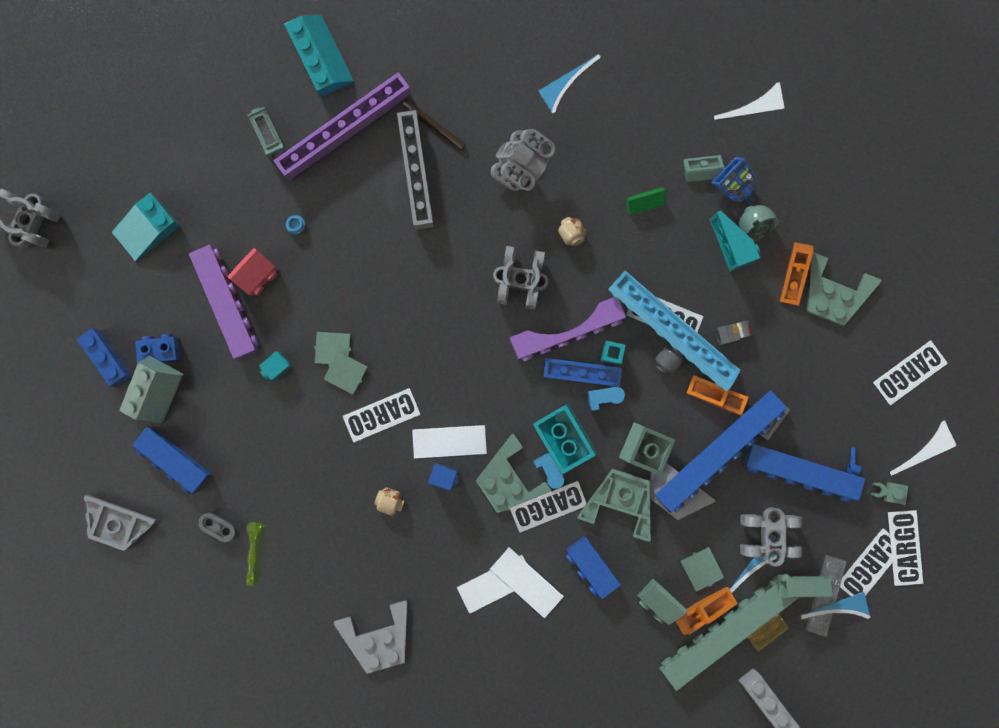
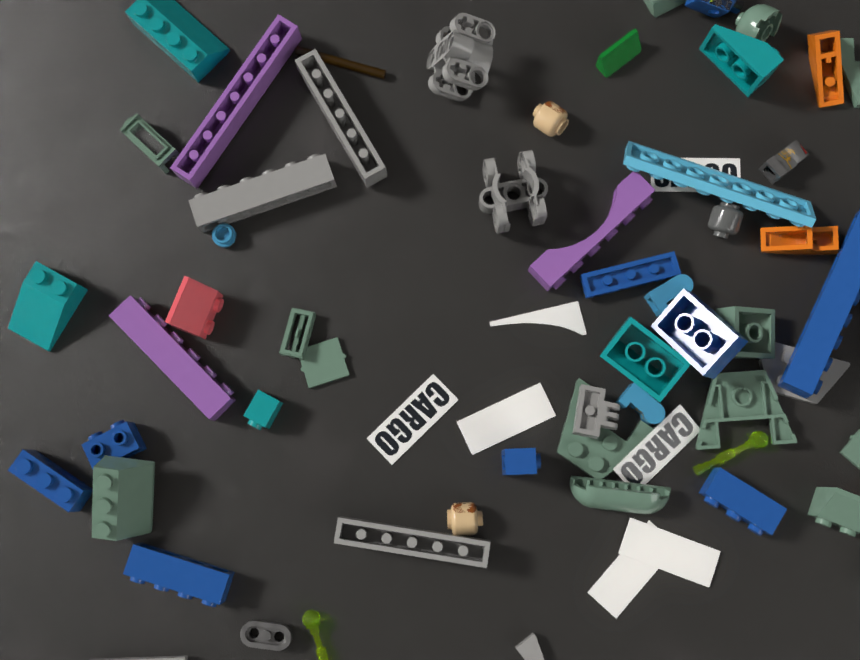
camera: 15 degrees left, 5 degrees down
sand green piece [324,351,368,394] -> none
teal brick [600,341,625,365] -> none
none -> light grey brick [188,154,337,233]
none -> sand green tile [279,308,316,360]
none -> light grey brick [334,516,491,568]
none -> white sticker [489,301,587,335]
none -> sand green brick [570,475,671,514]
none -> light grey hinge [572,384,620,439]
none -> brick [651,288,748,379]
none -> clear neon green piece [693,431,769,476]

